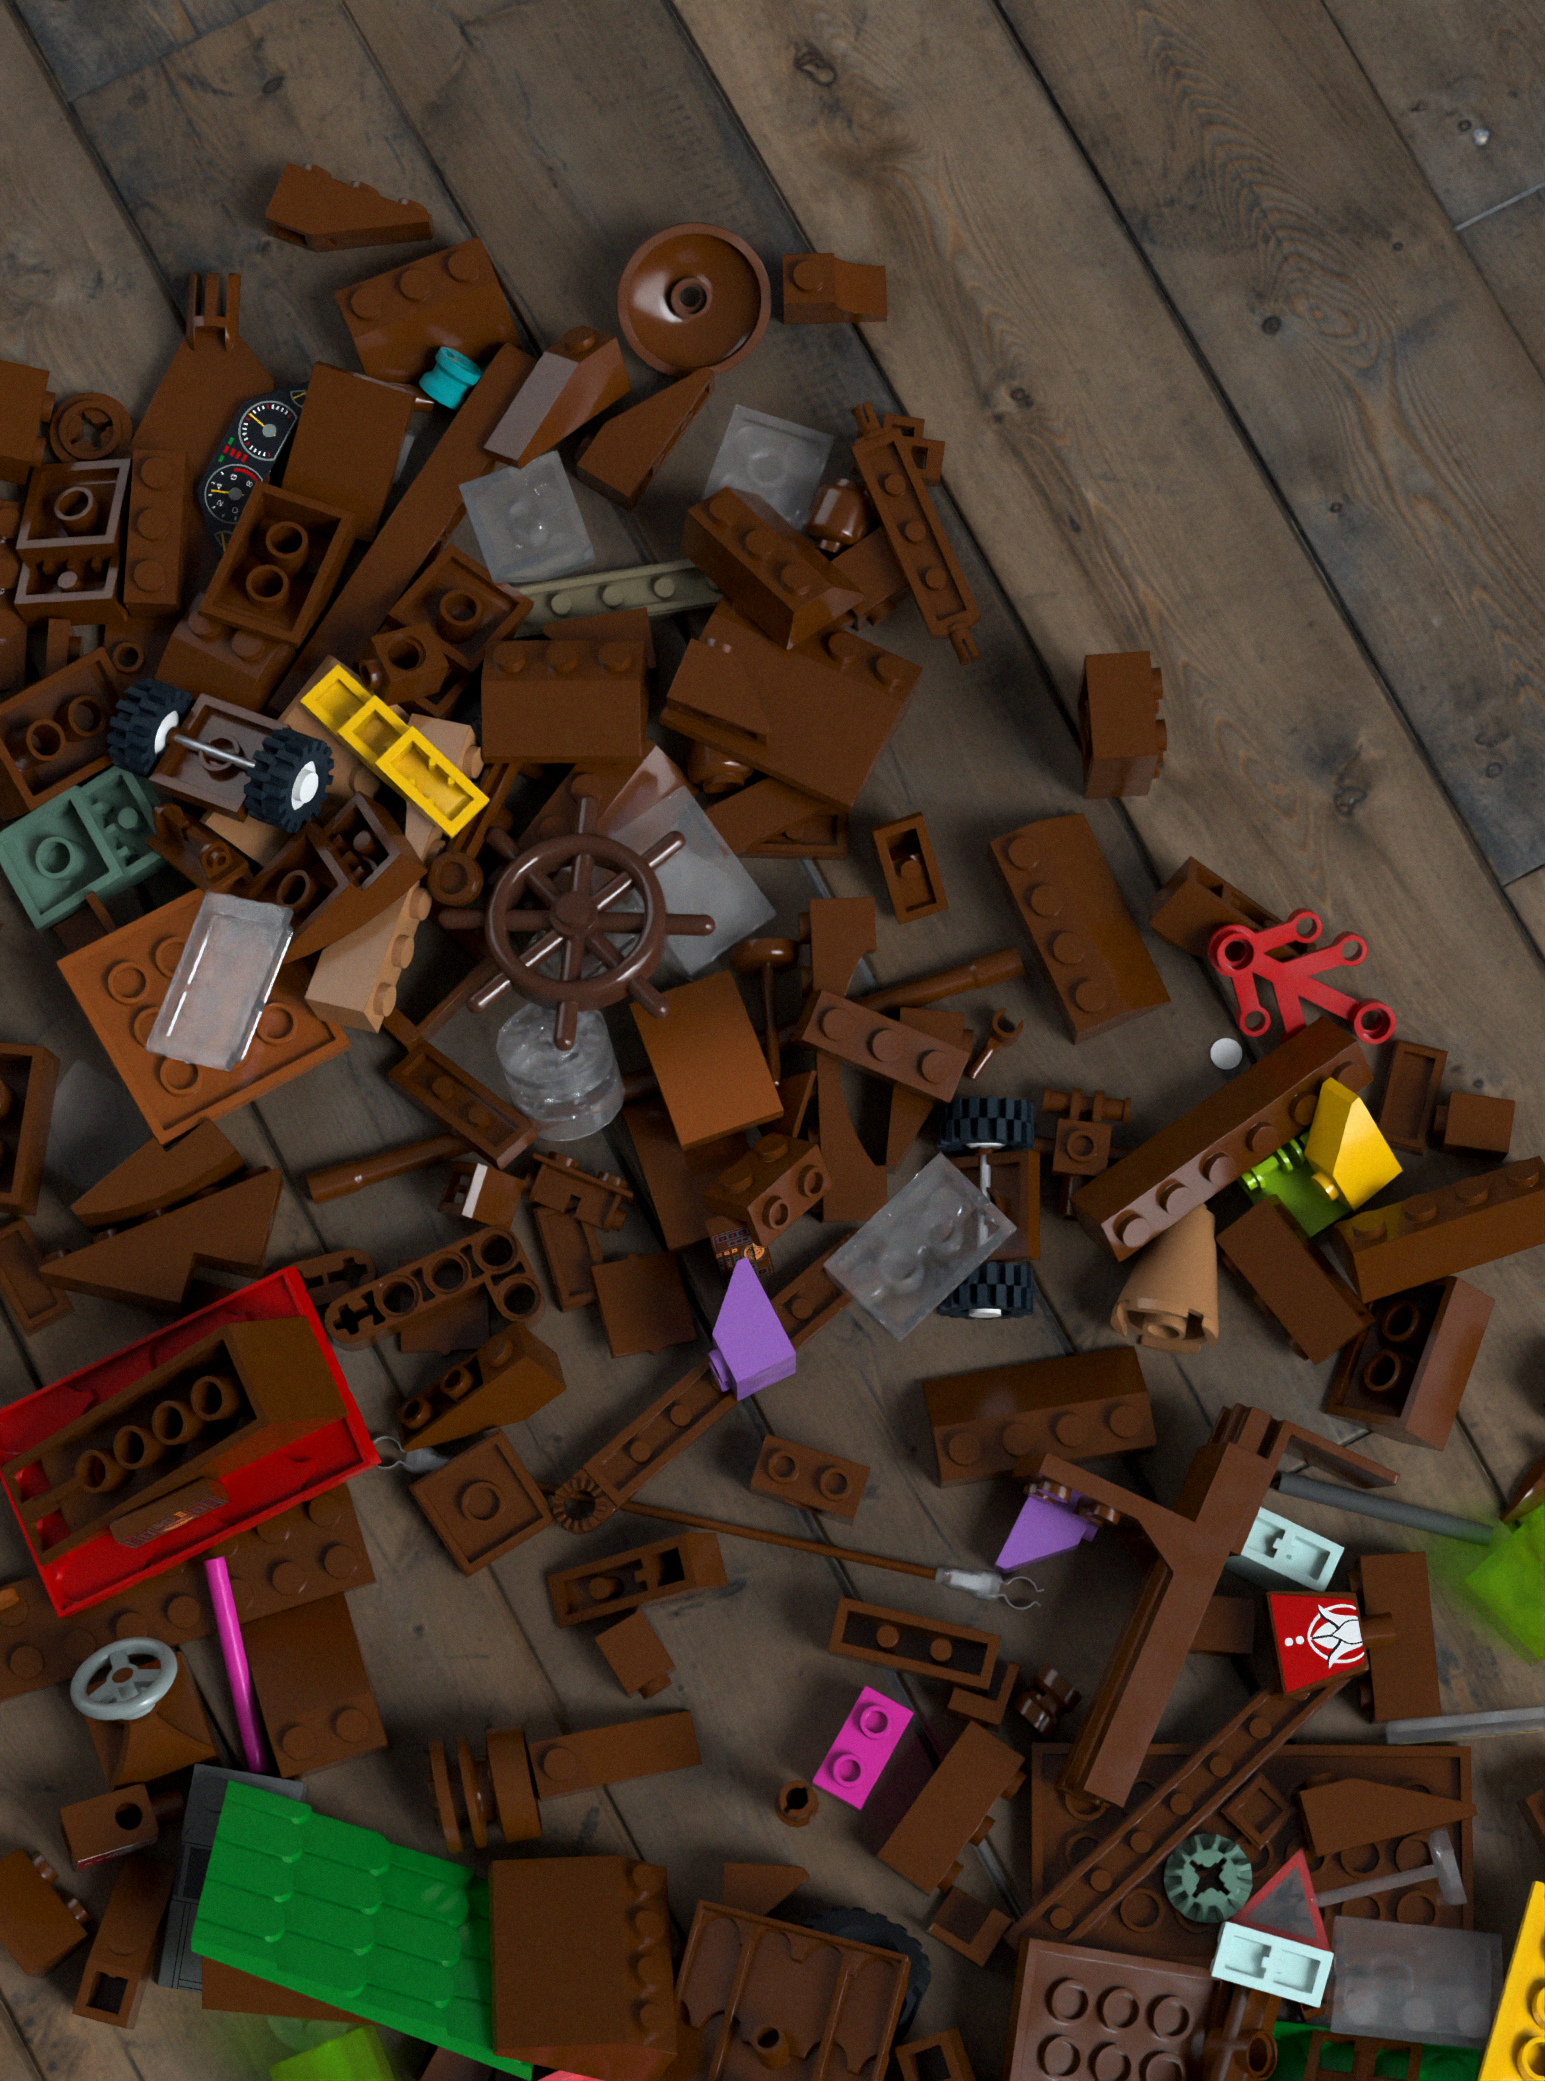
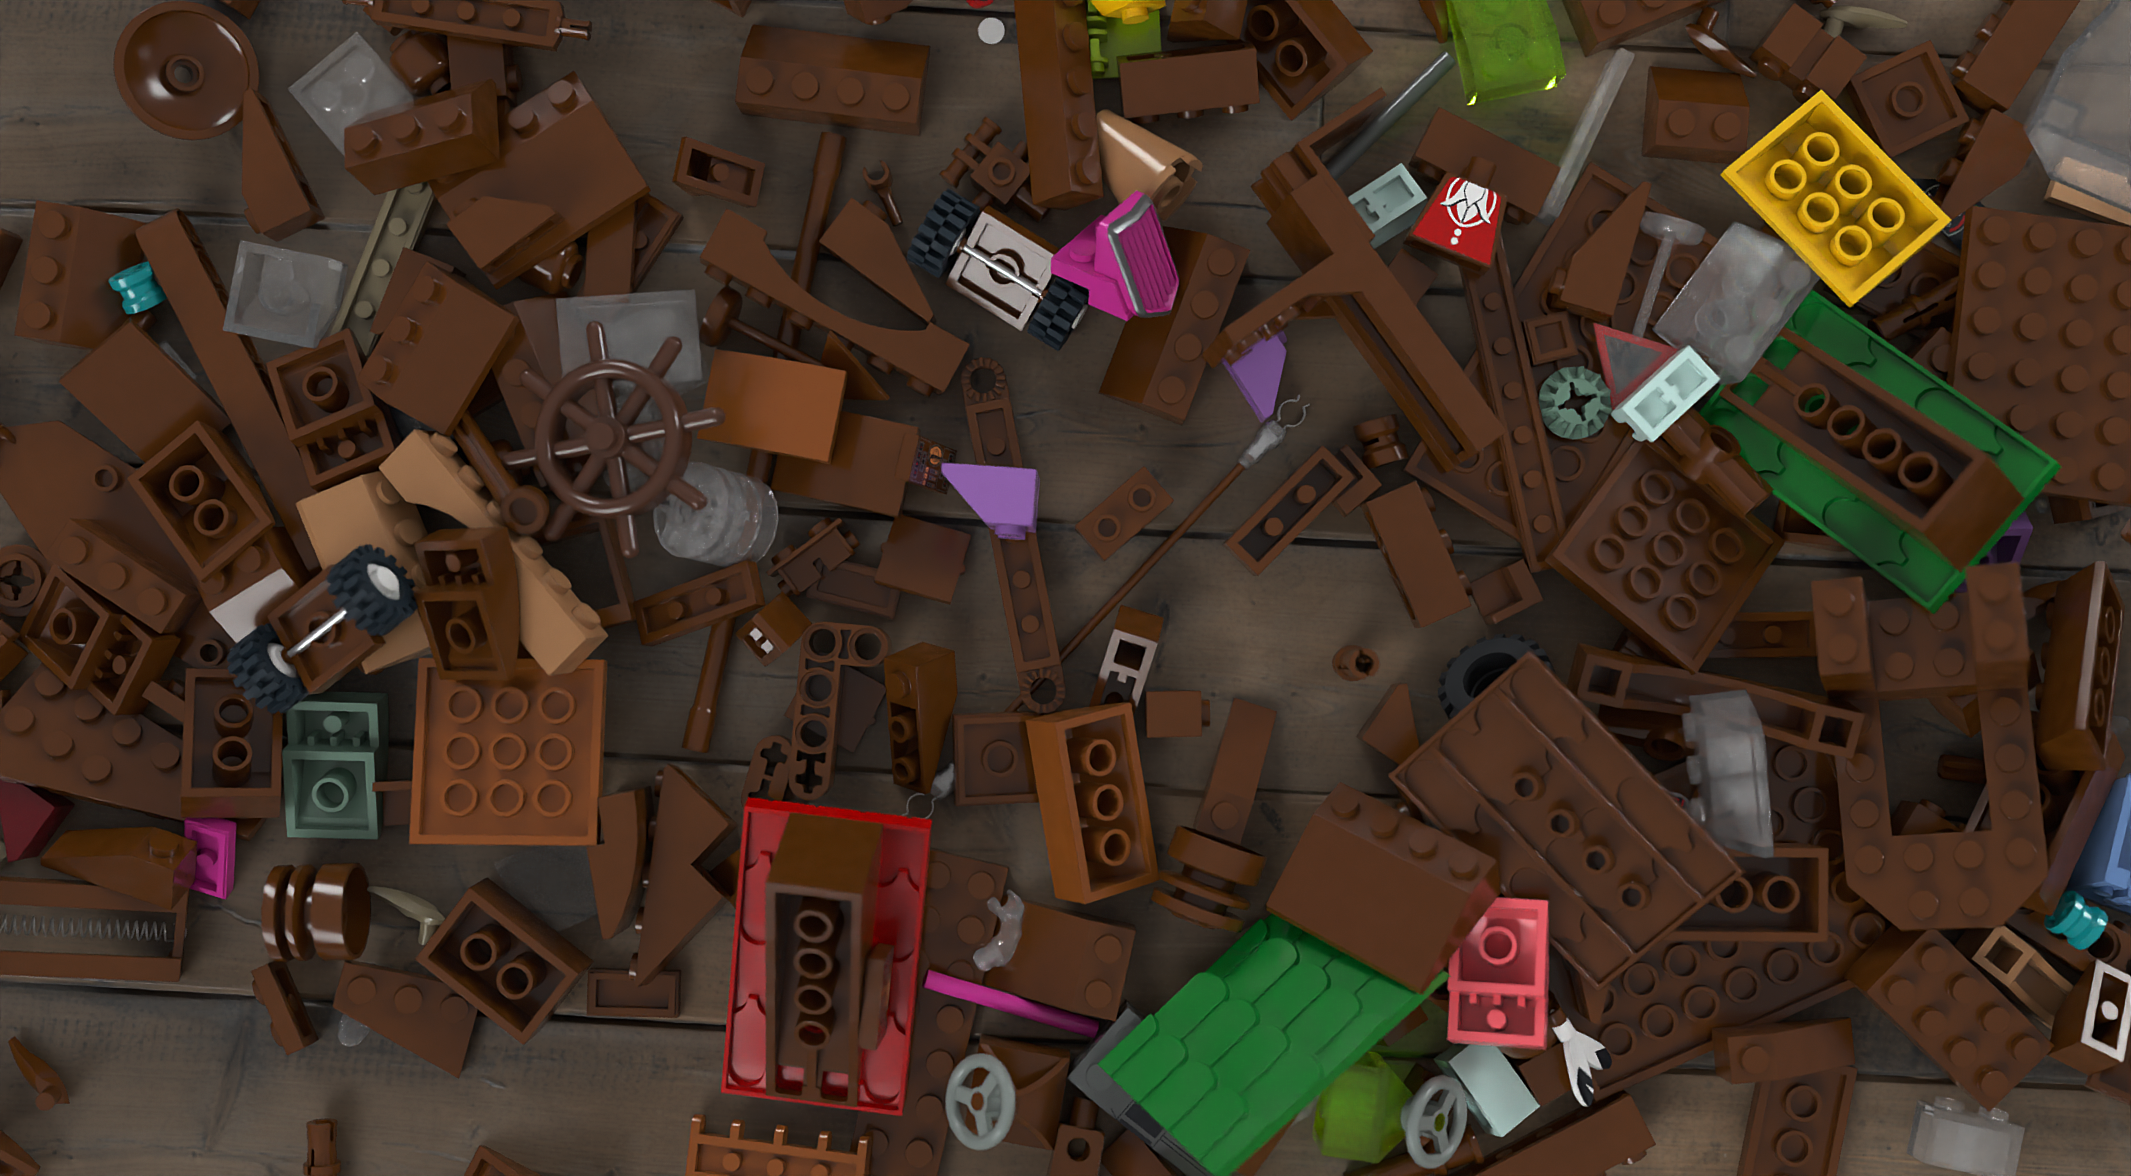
camera: 60 degrees left, 10 degrees up
clear piece [144,891,294,1072] -> none
reddish brown hinge [145,802,249,895] -> none
black sticker [196,381,310,558] -> none
yellow slope [300,664,489,839] -> none
reddish brown brick [359,622,449,706] -> none
reddish brown slope [483,325,632,469] -> none
reddish brown bracket [701,1132,832,1248] -> none
reddish brown brick [790,989,970,1104] -> none
dark pink brick [812,1686,914,1813] -> none
clear slope [823,1152,1017,1343] -> none
none -> clear piece [973,890,1025,971]
none -> dark orange slope [1026,702,1160,904]
none -> dark pink piece [1050,191,1179,321]

